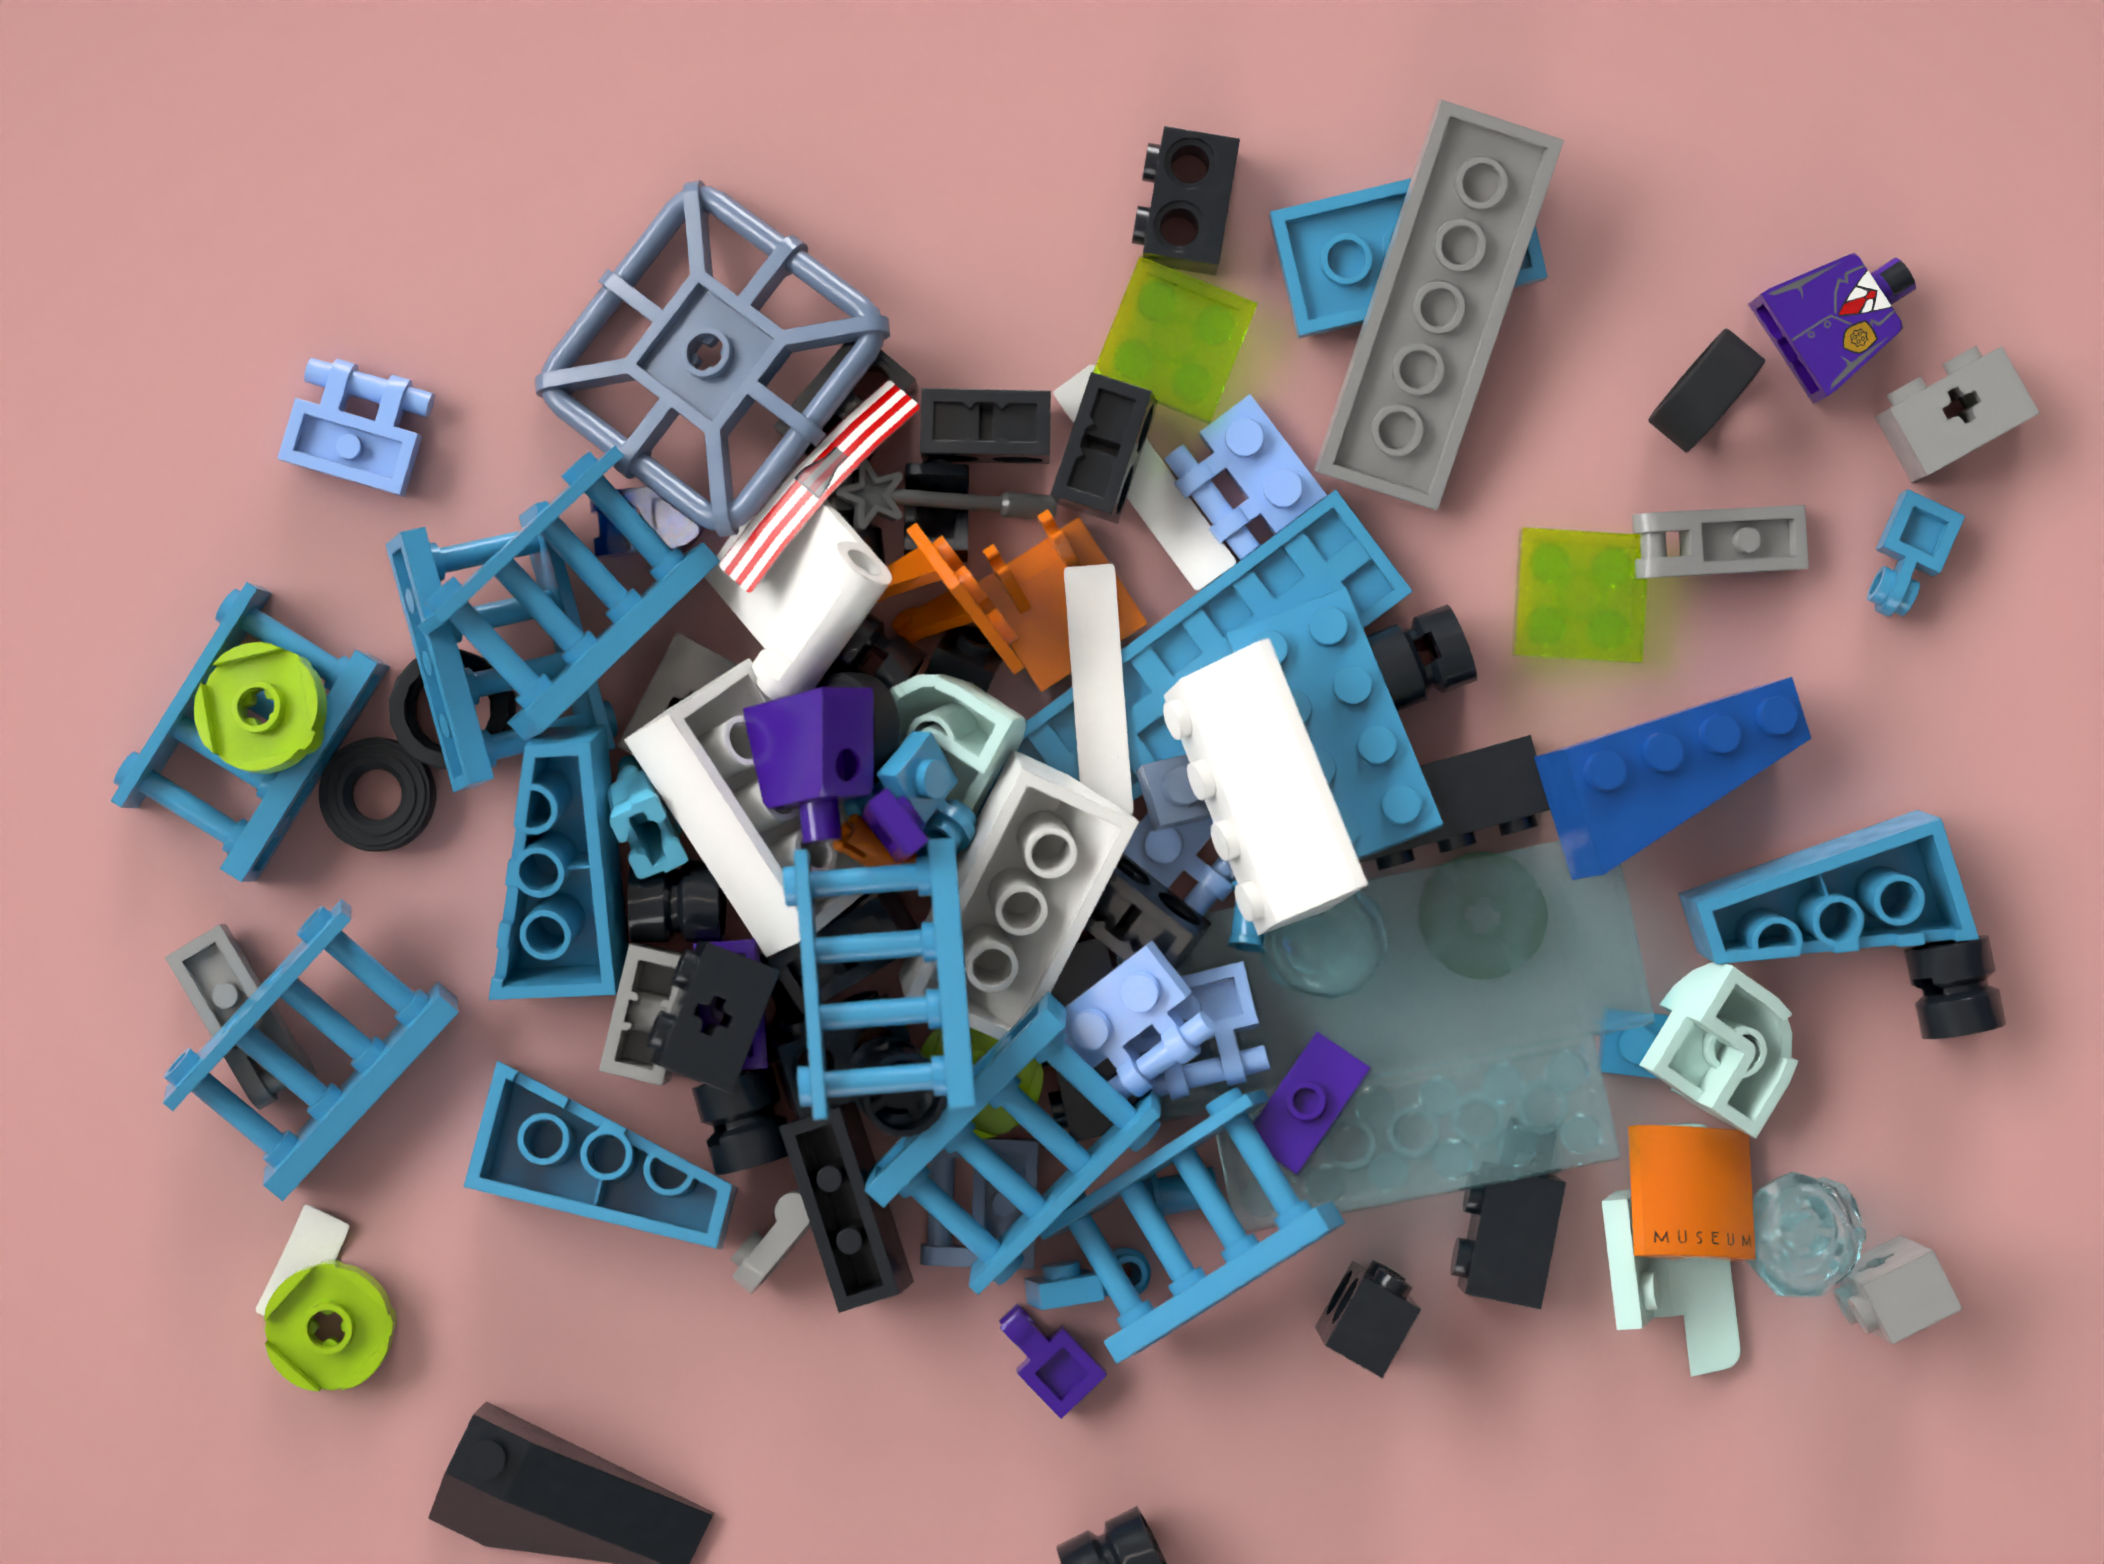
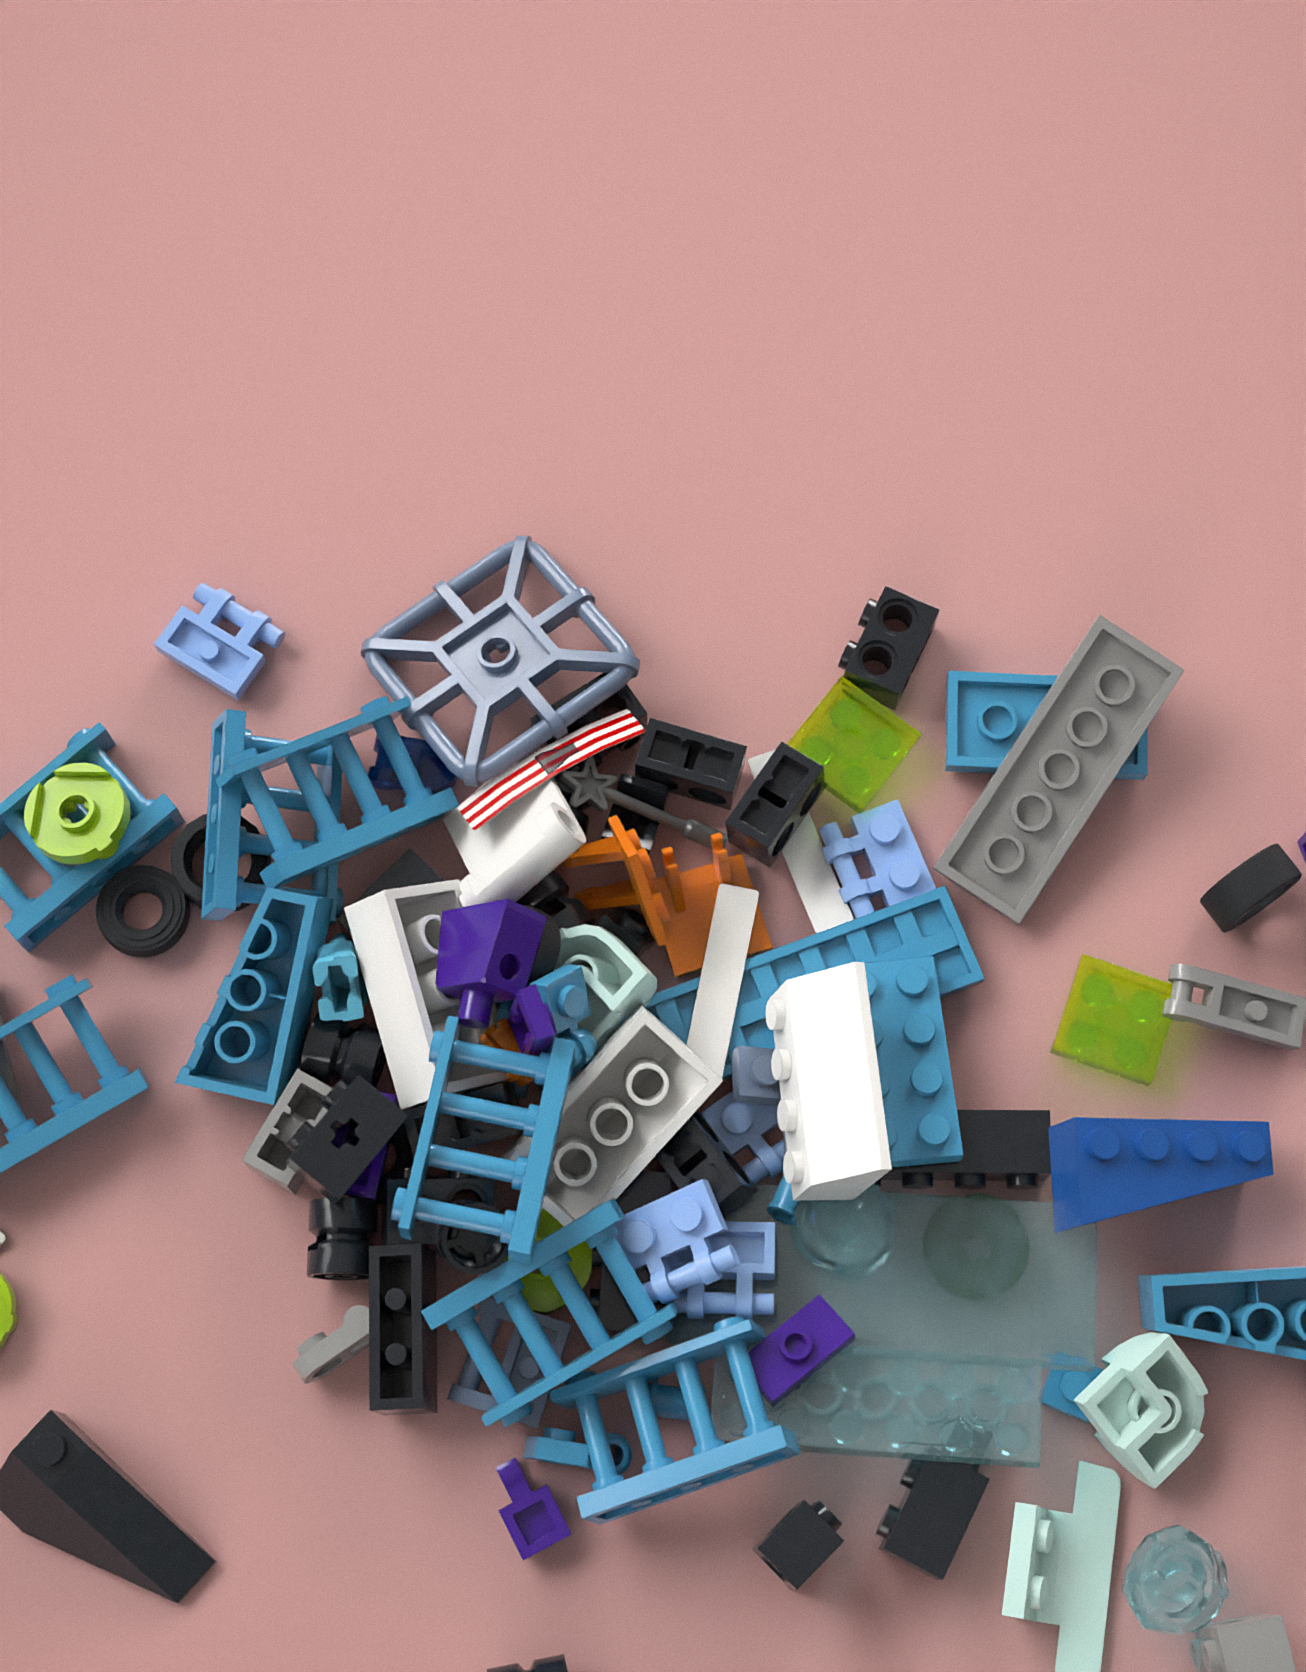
camera: 15 degrees right, 15 degrees down
dark azure wedge [463,1060,738,1250] -> none
black wheel [1366,604,1478,712] -> none
orange slope [1628,1125,1756,1261] -> none

